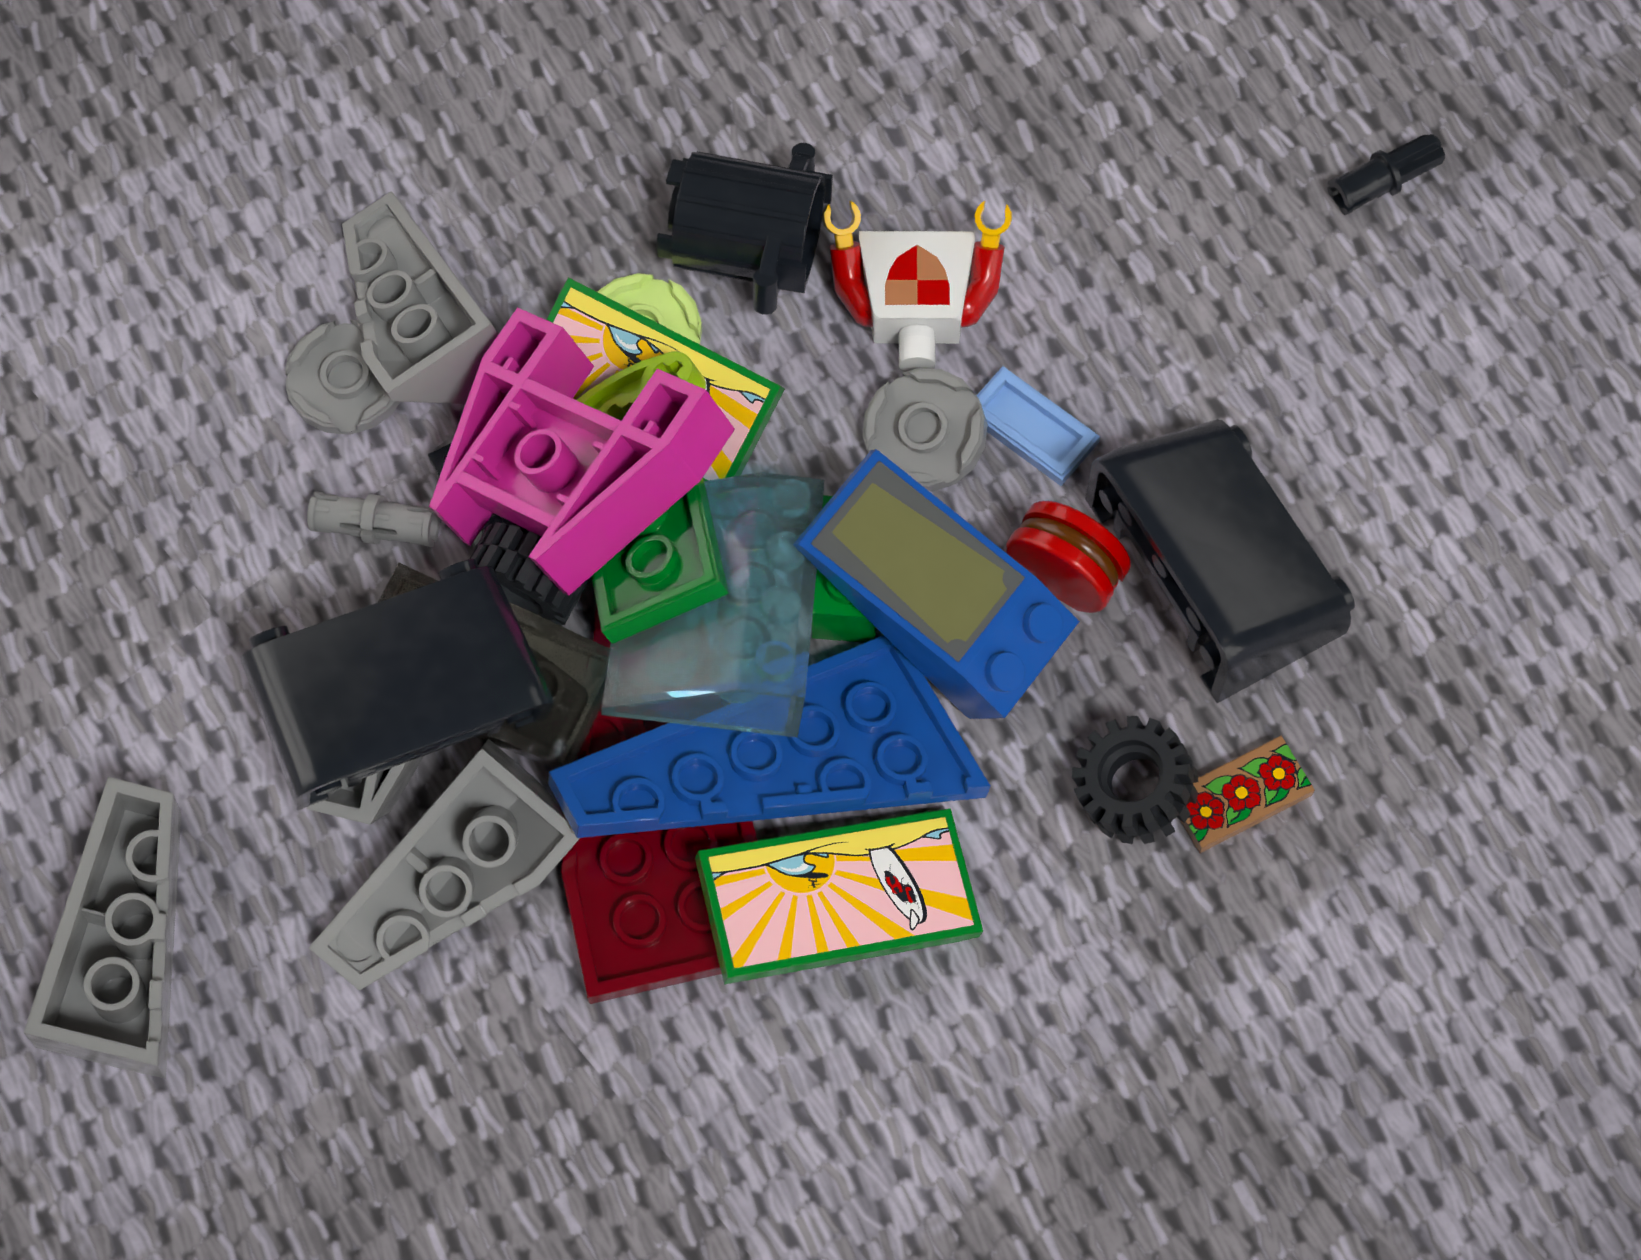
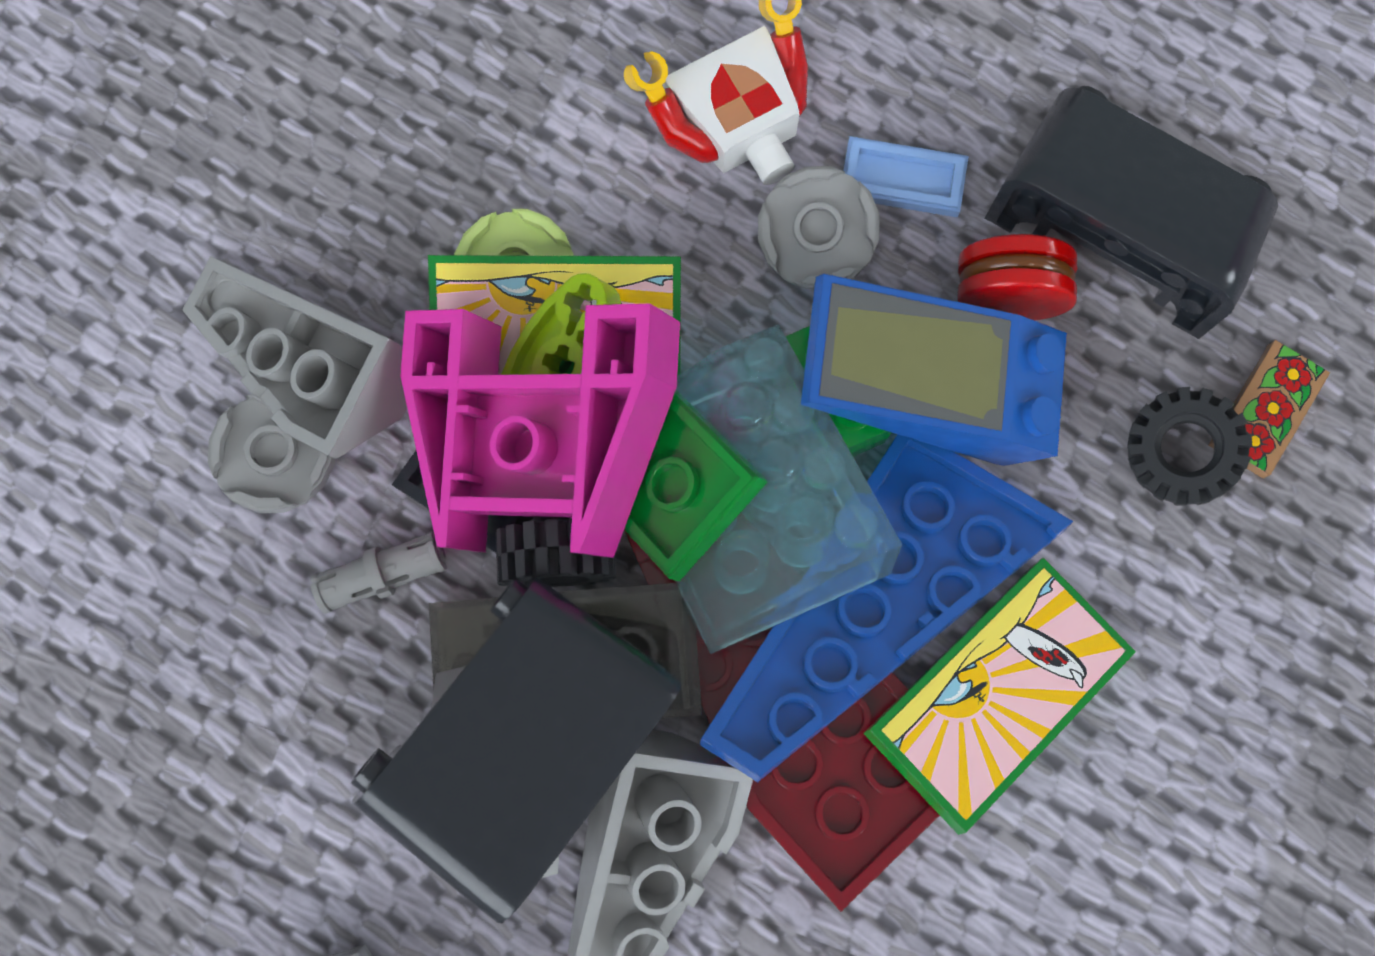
camera: 30 degrees left, 10 degrees up
black container [657,143,833,315] -> none

